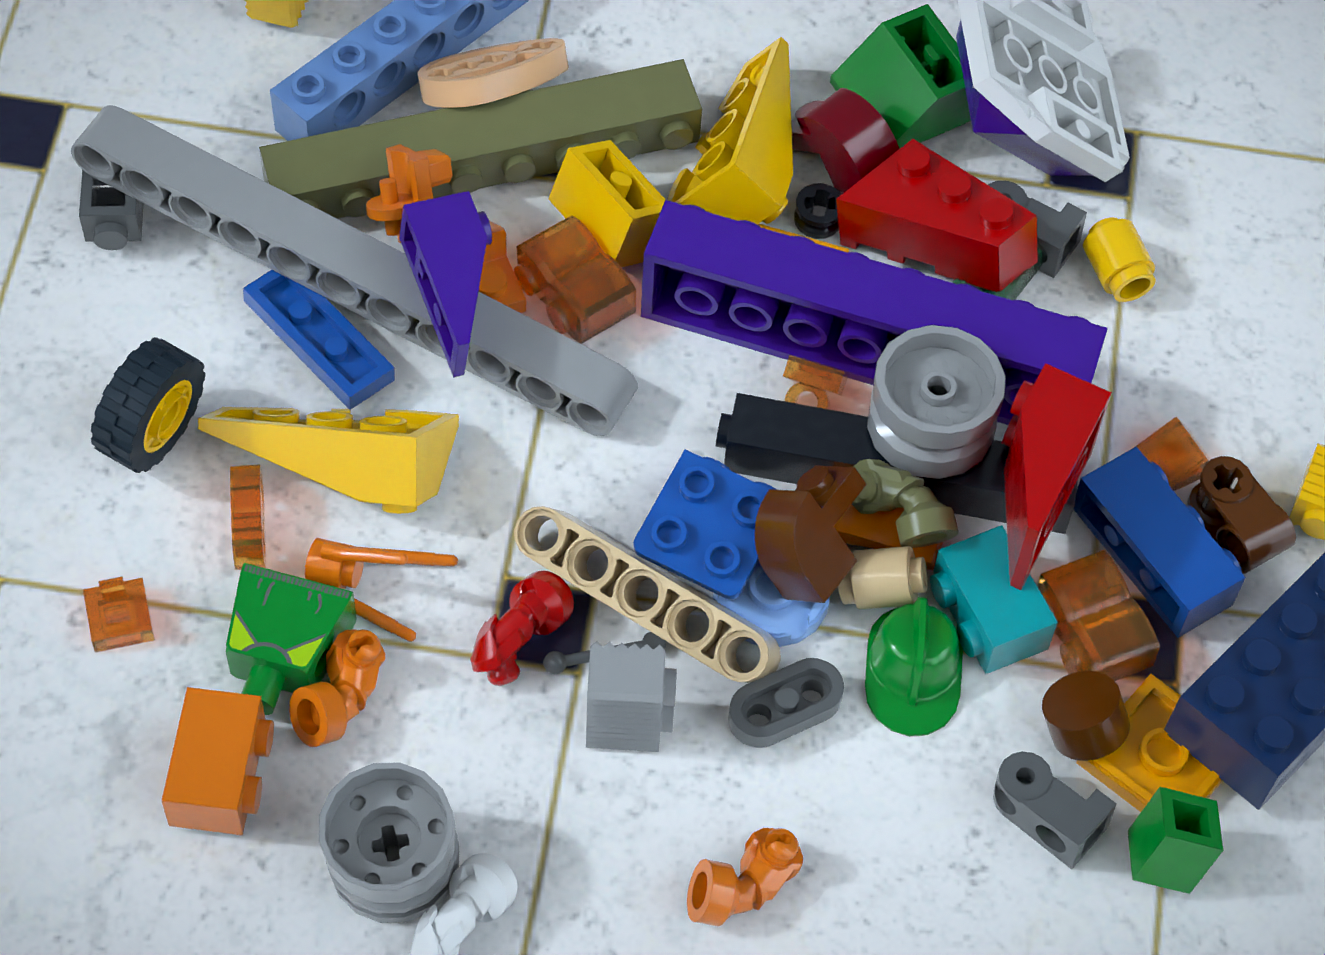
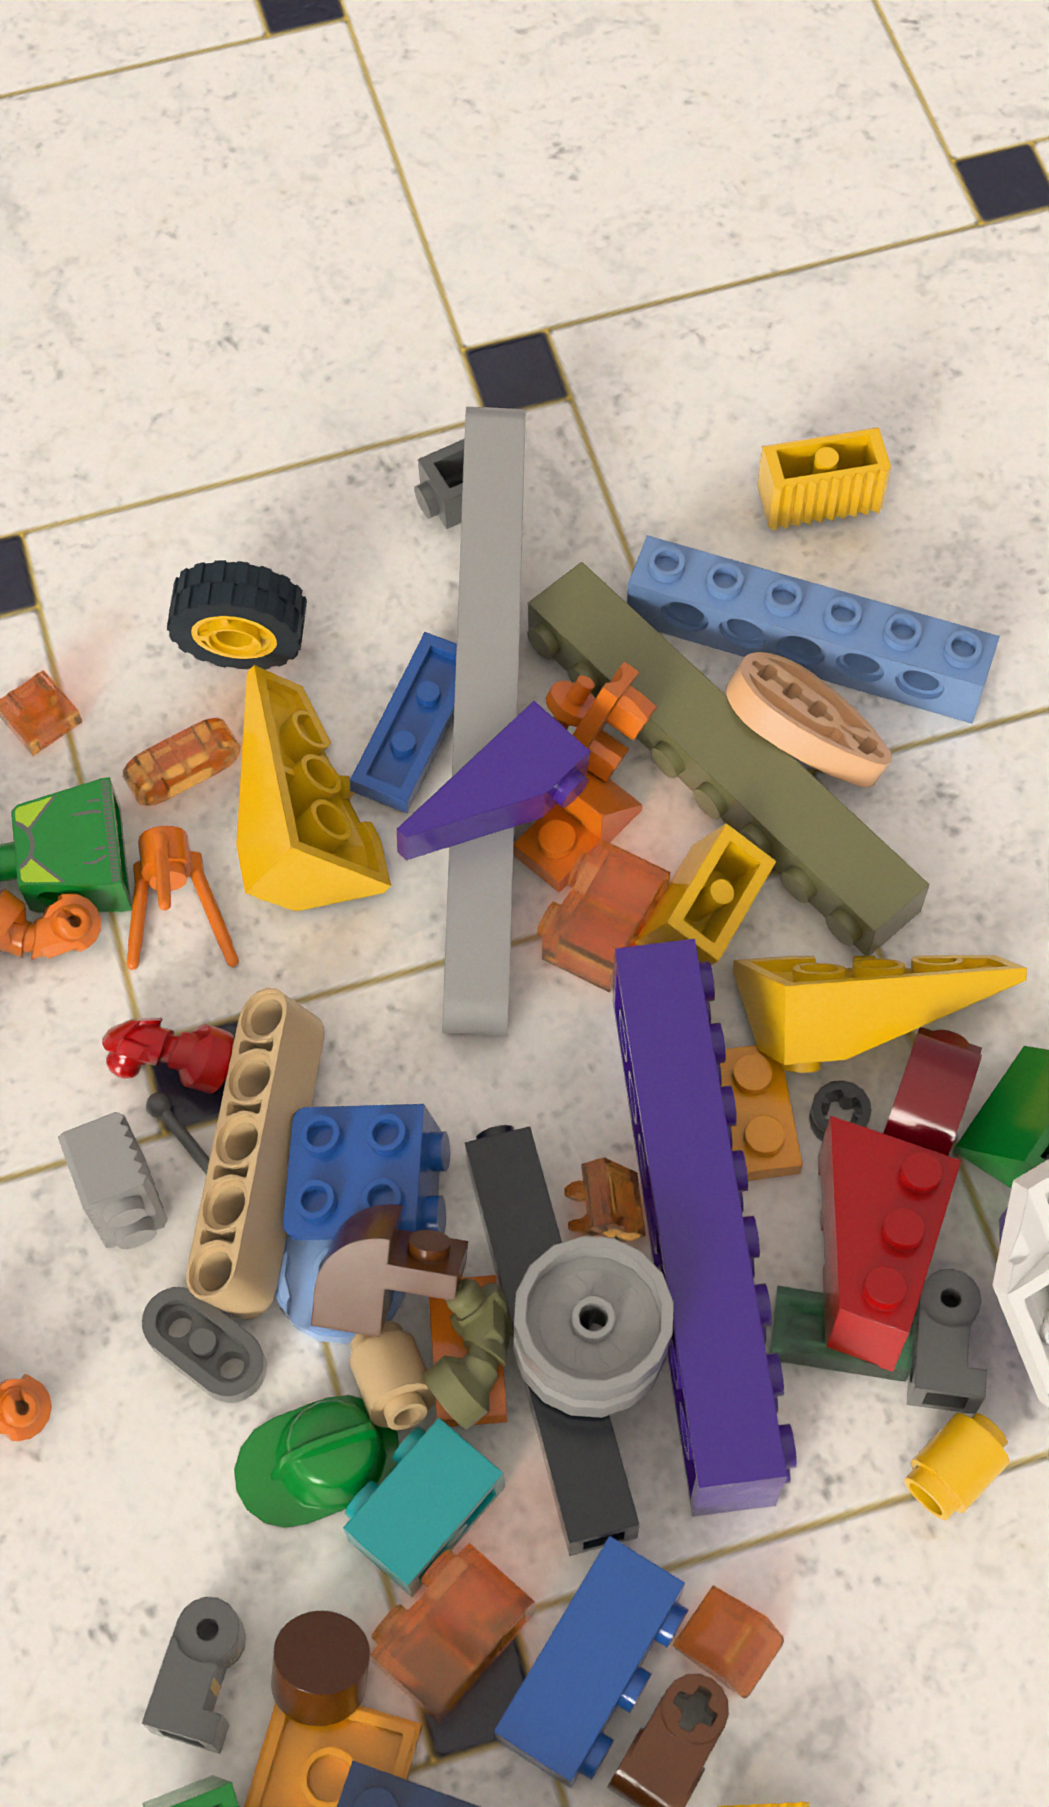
camera: 70 degrees right, 5 degrees up
red slope [1002,363,1112,590] -> none

